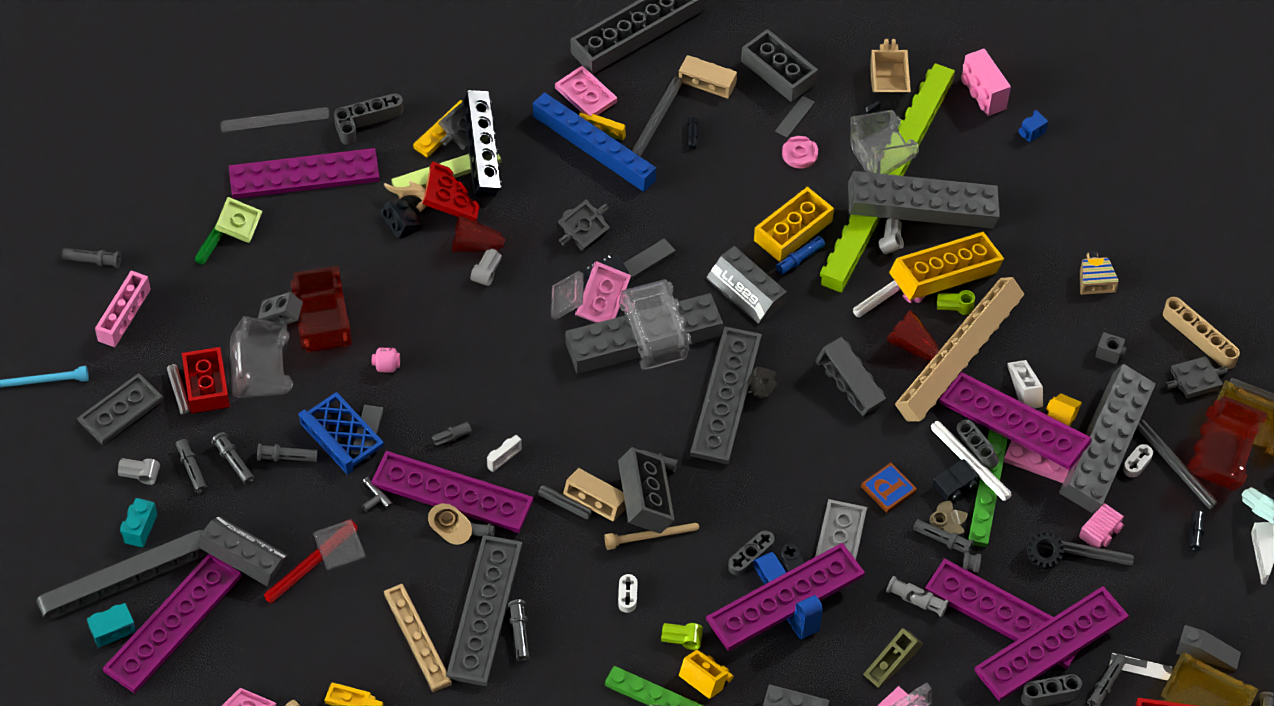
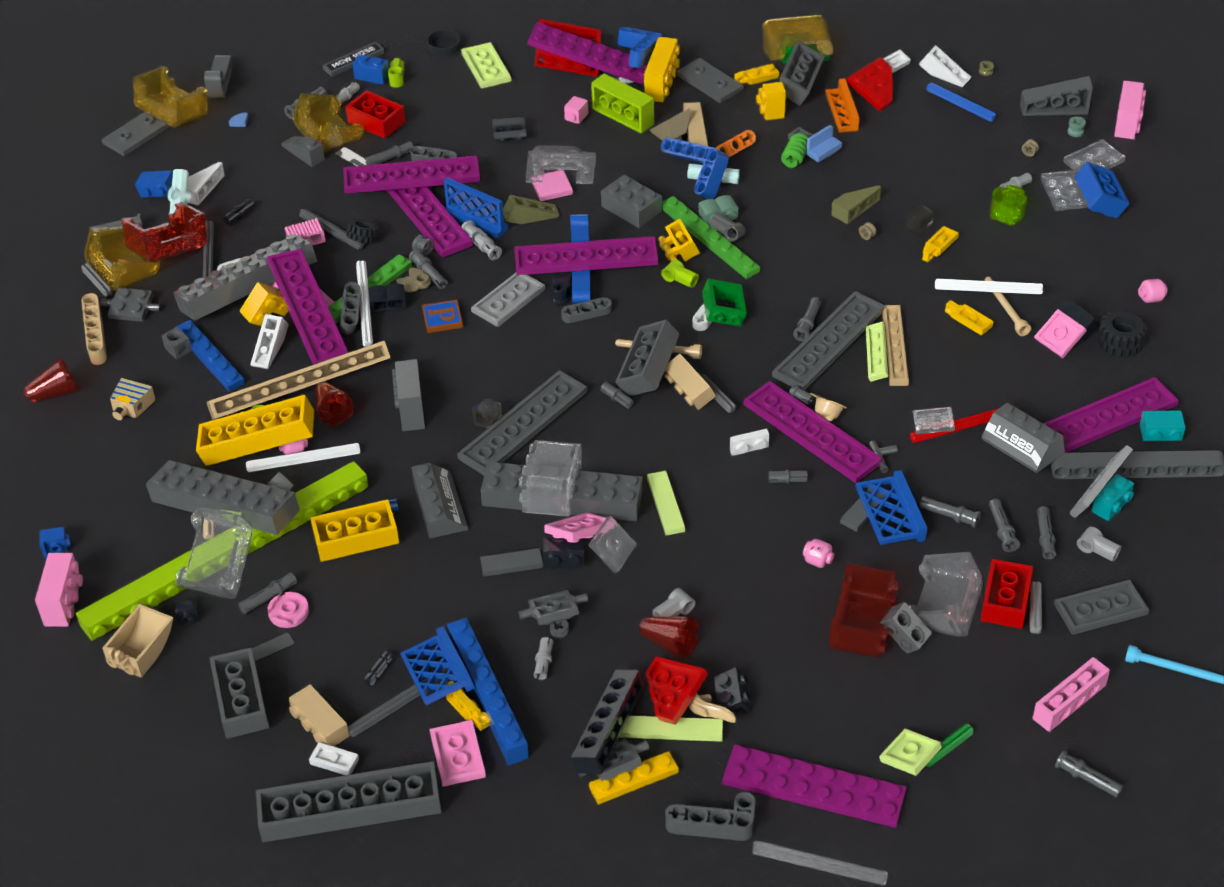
camera: 150 degrees left, 10 degrees down
none -> clear red cone [23,358,78,402]
none -> blue plate [174,320,245,392]
none -> dark grey pin [238,572,297,614]
none -> white plate [309,743,359,775]
none -> blue fence [400,626,475,705]
none -> blue fence [444,178,508,239]
none -> light grey pin [533,637,554,680]
none -> yellowish green tile [647,471,685,535]
none -> green window [702,279,747,326]
none -> yellowish green tile [866,322,888,382]
none -> light grey tile [1070,445,1133,518]

